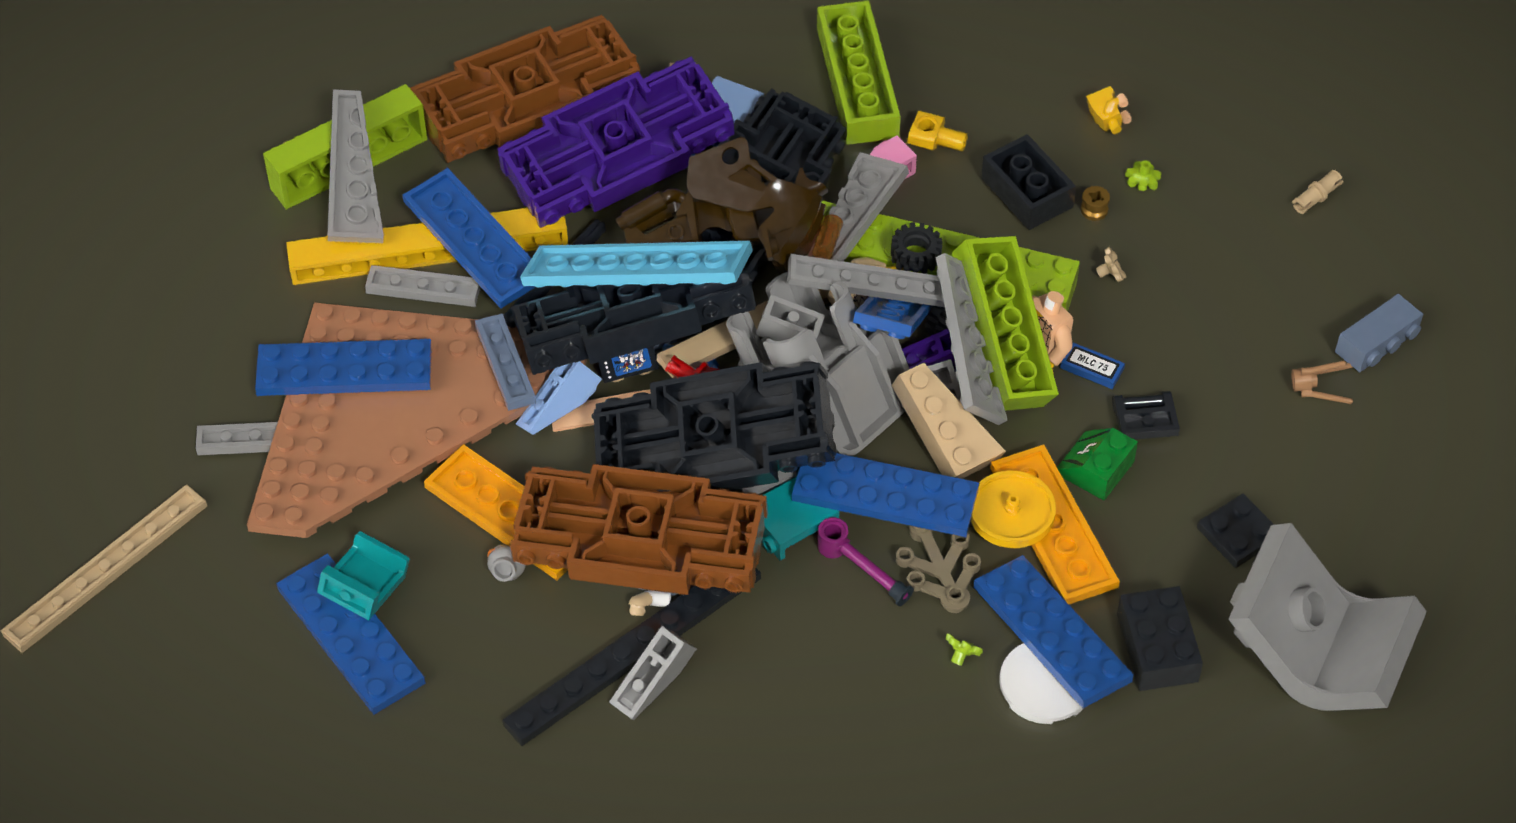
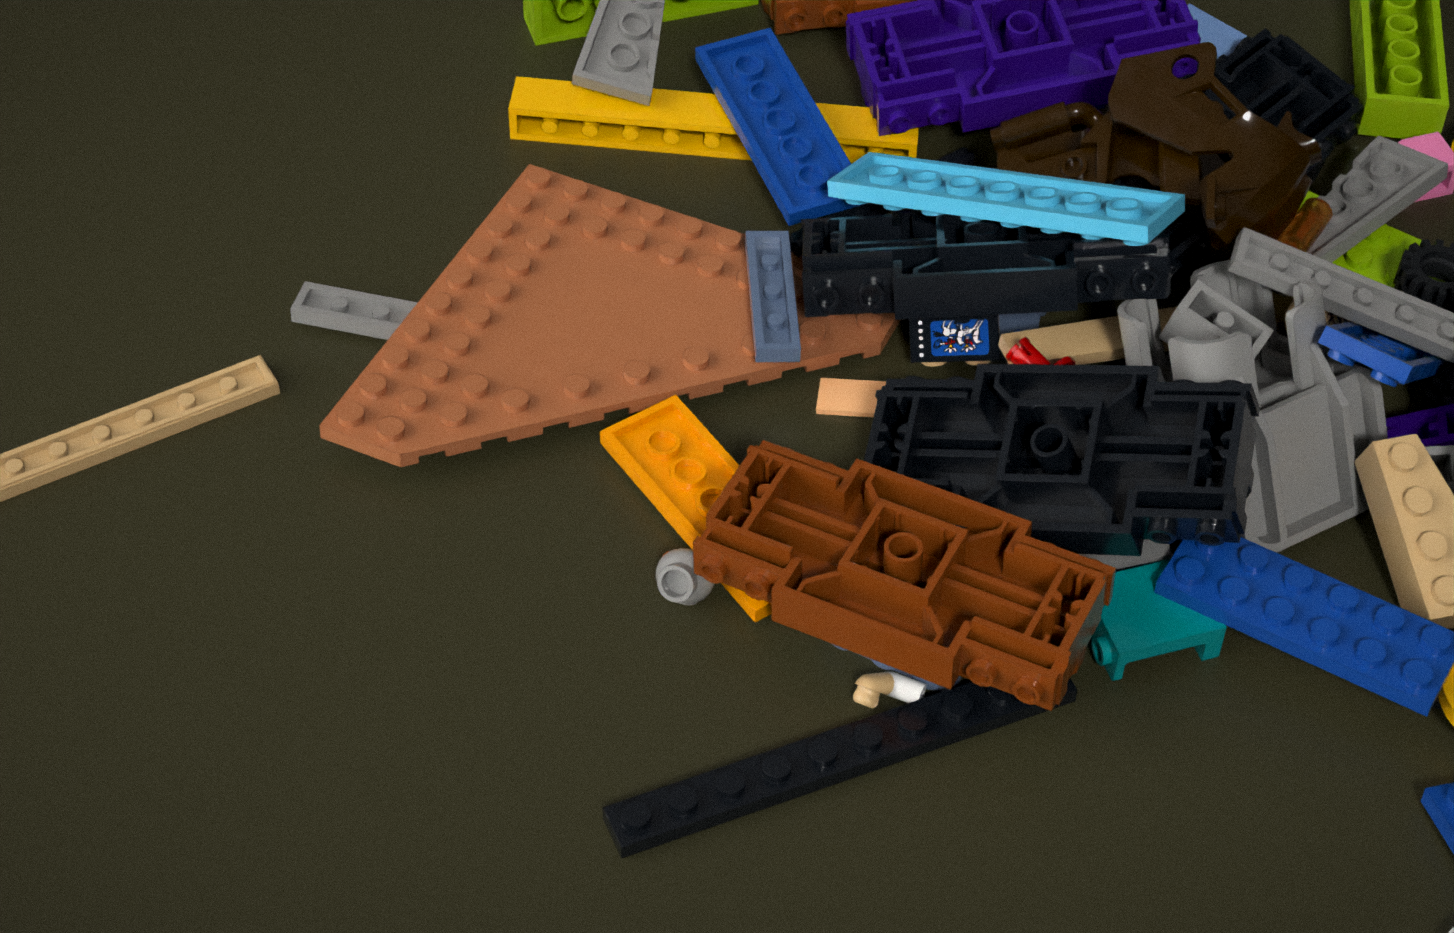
camera: 15 degrees right, 5 degrees down
blue plate [255,339,432,396] -> none
blue plate [276,553,426,715] -> none
teal panel [317,531,410,620] -> none
light grey plate [365,265,481,307] -> none
light blue slope [516,361,602,435] -> none
light grey slope [609,626,697,720] -> none
magenta piece [817,517,914,607] -> none
dark tan plant [896,526,981,613] -> none
lime plant [945,633,983,666] -> none

